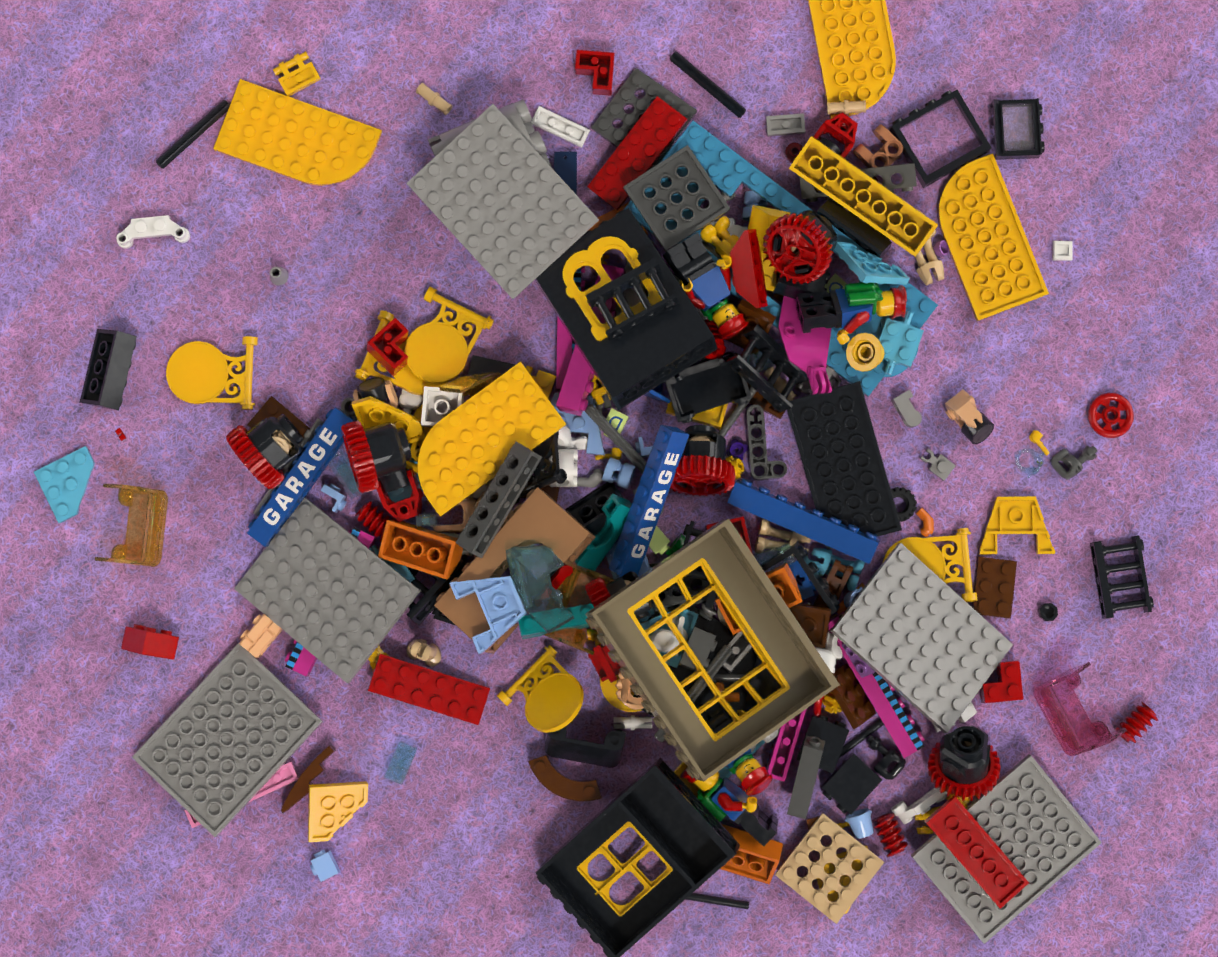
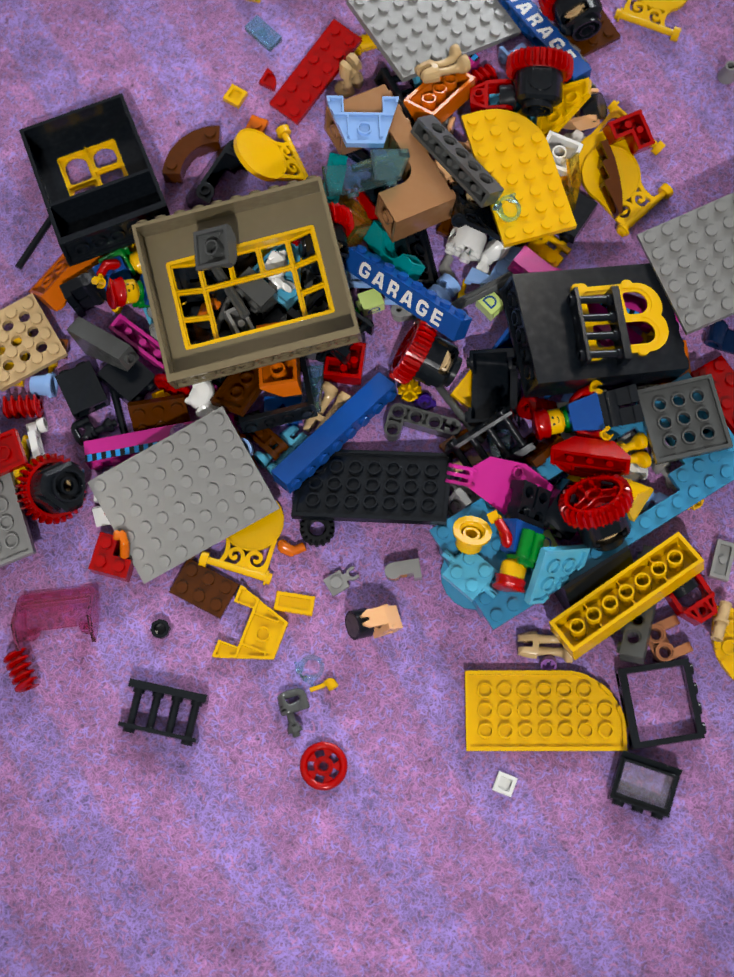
camera: 115 degrees right, 10 degrees down
clear light blue plate [416,512,440,527] -> none
none -> orange arm [113,529,130,559]
none -> dark grey slope [193,224,237,271]
none -> yellow plate [223,84,248,109]
none -> orange plate [246,115,269,133]
none -> red tile [259,68,277,92]
none -> yellow tile [273,591,315,616]
none -> tan piece [414,44,471,84]
none -> clear light blue piece [492,193,521,222]
none -> reddish brown slope [596,139,623,219]

